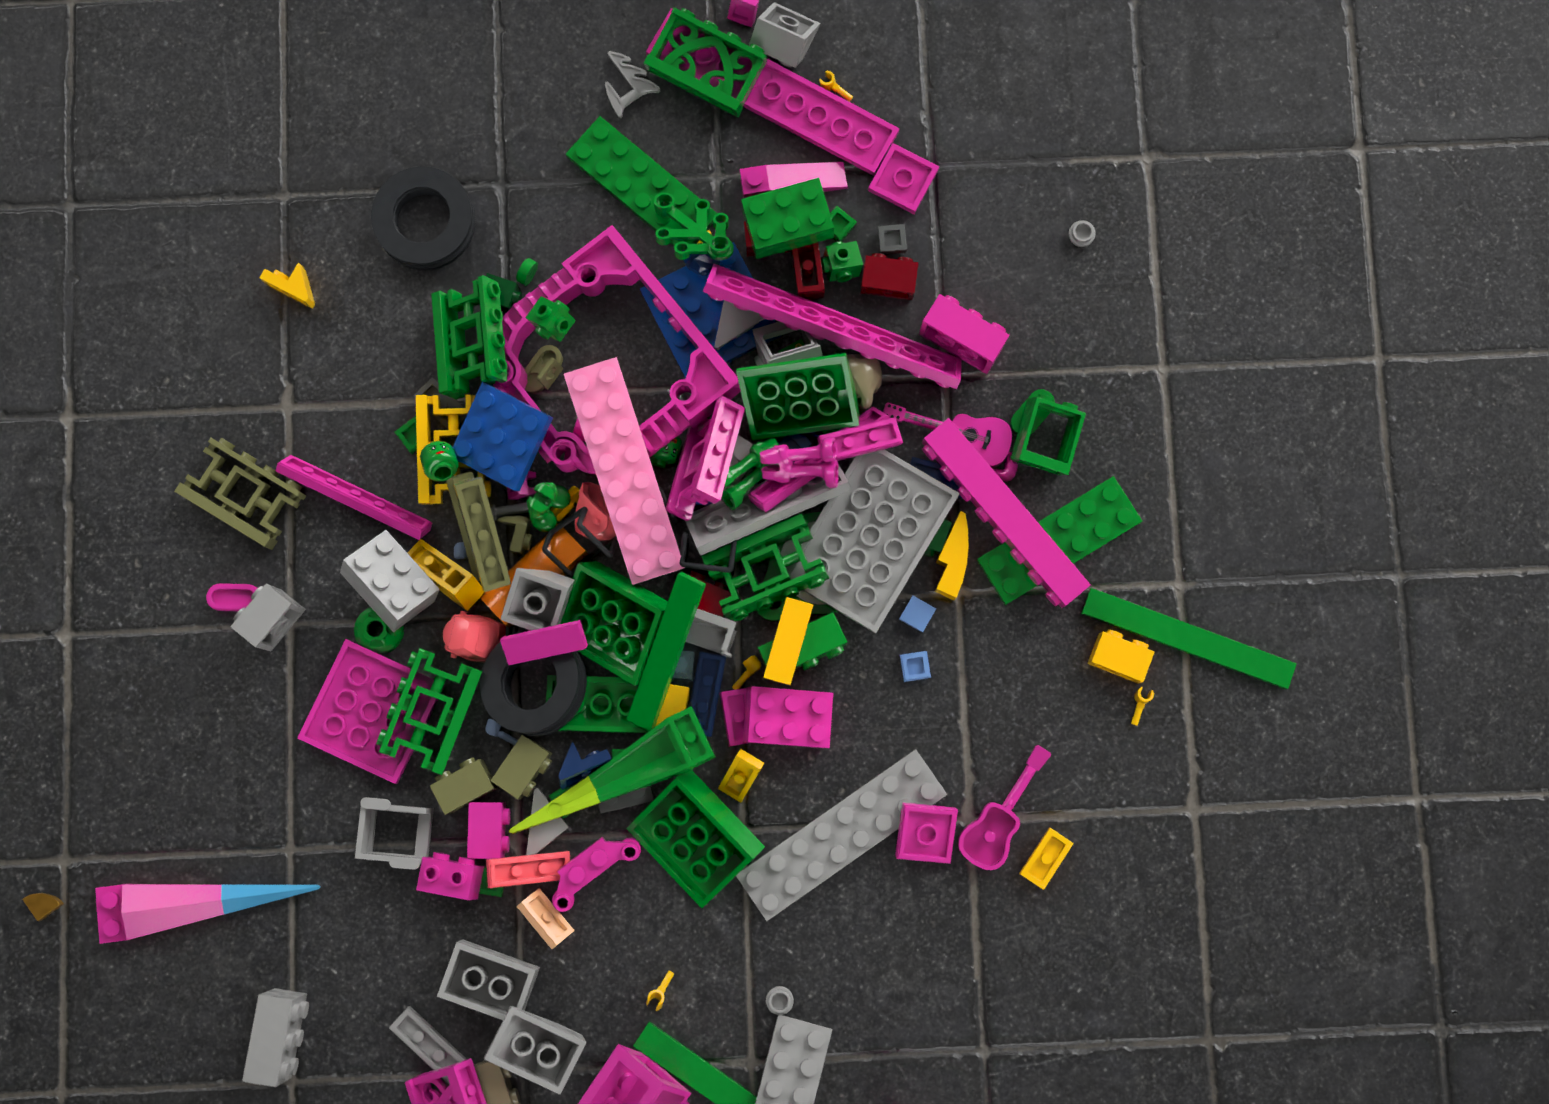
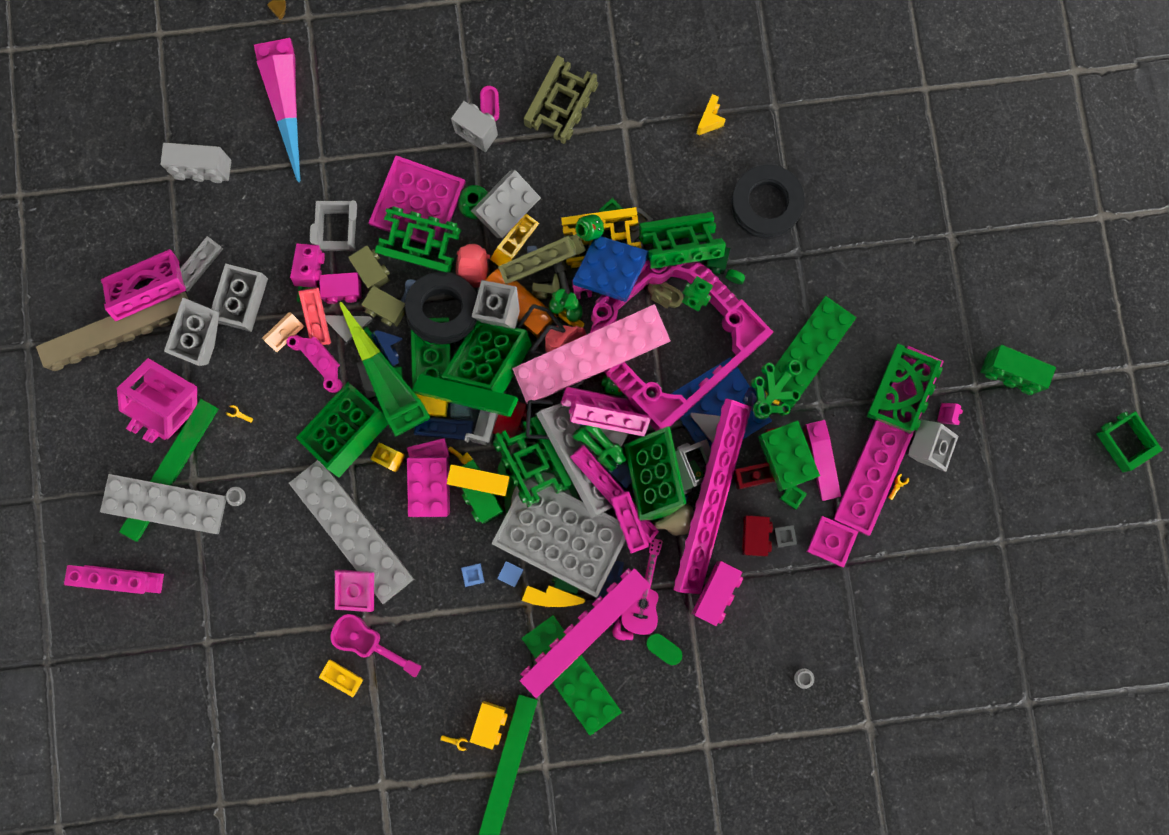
camera: 85 degrees right, 0 degrees up
dark pink tile [275,455,433,540] -> none
dark pink tile [500,620,588,665] -> none
light grey piece [605,51,660,118] -> none
dark pink piece [759,438,839,488] -> none
green brick [821,241,863,282] -> none
green window [1010,394,1086,475] -> none

